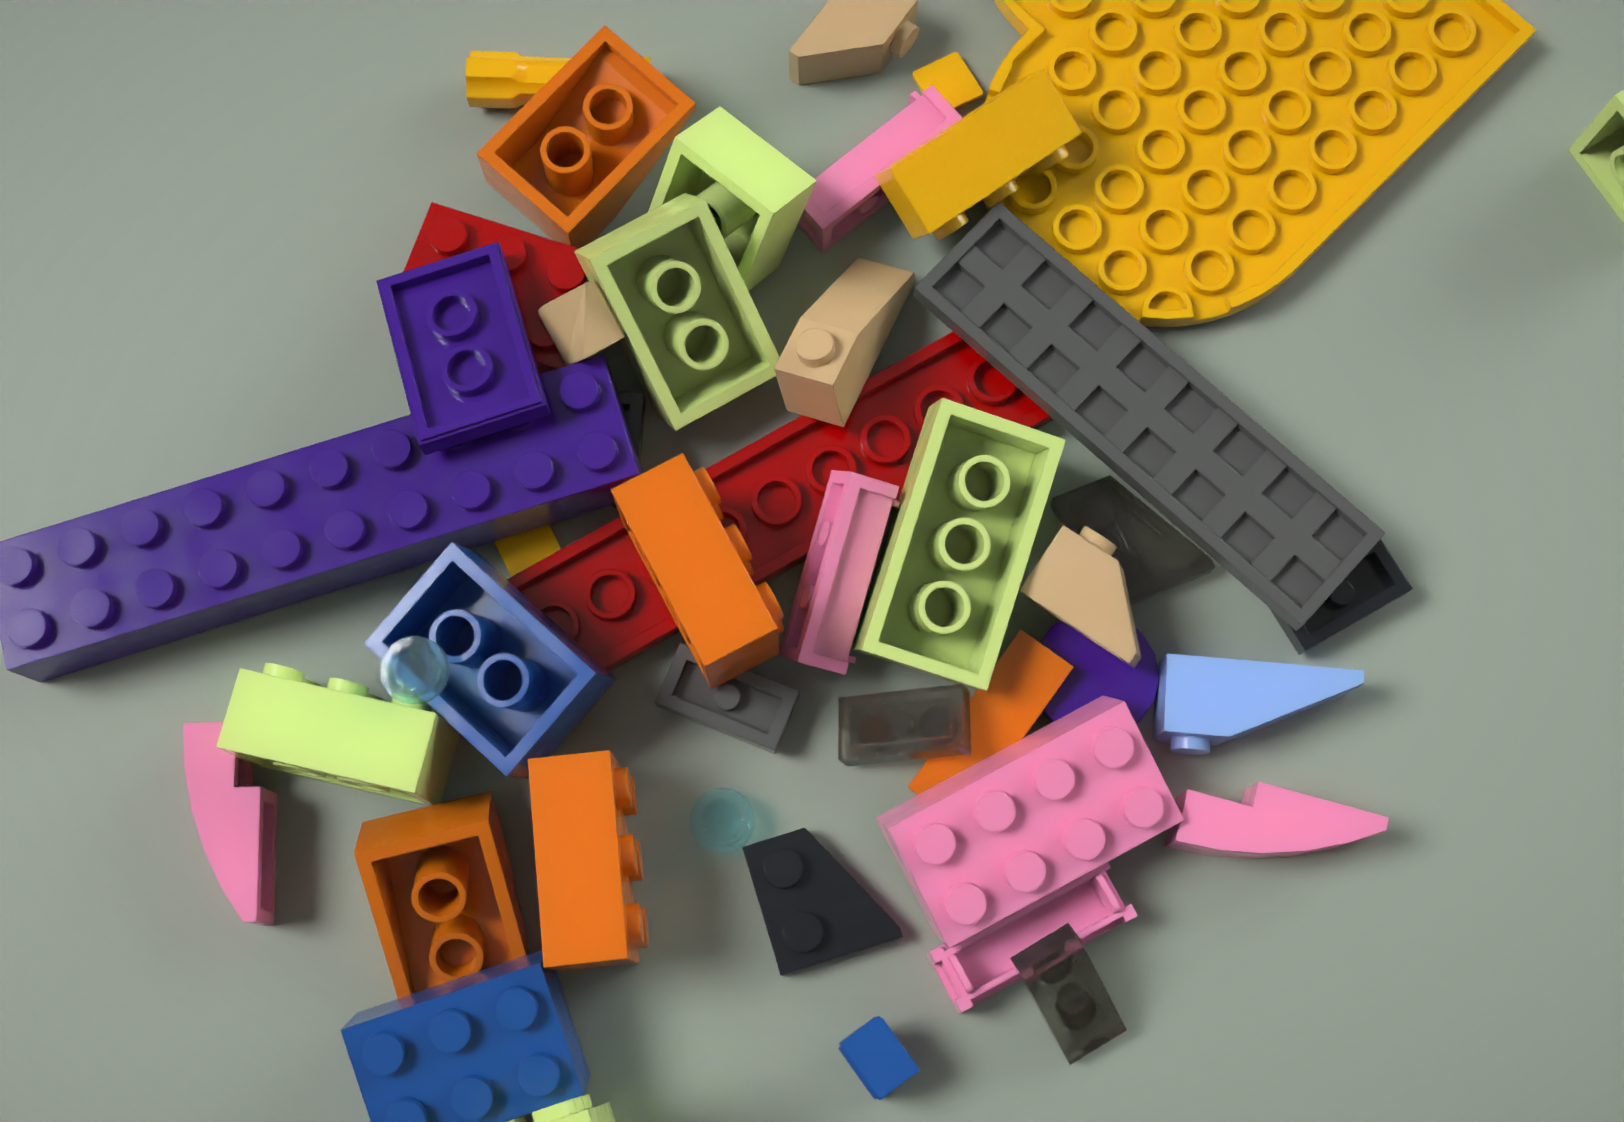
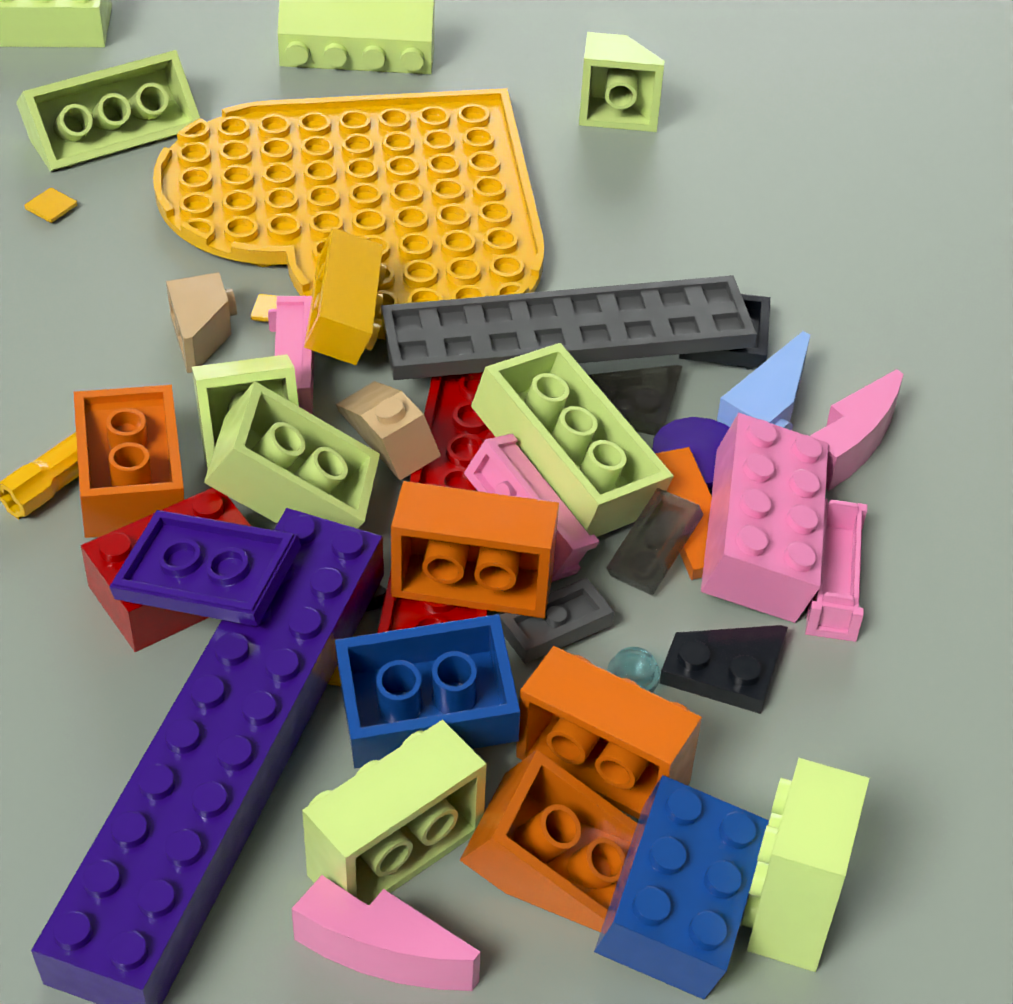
camera: 55 degrees left, 30 degrees down
clear light blue plate [381,636,449,705] -> none
tan slope [538,279,625,366] -> none
blue slope [838,1016,920,1100] -> none
clear smoke plate [1010,923,1127,1065] -> none
tan slope [1019,525,1141,668] -> none

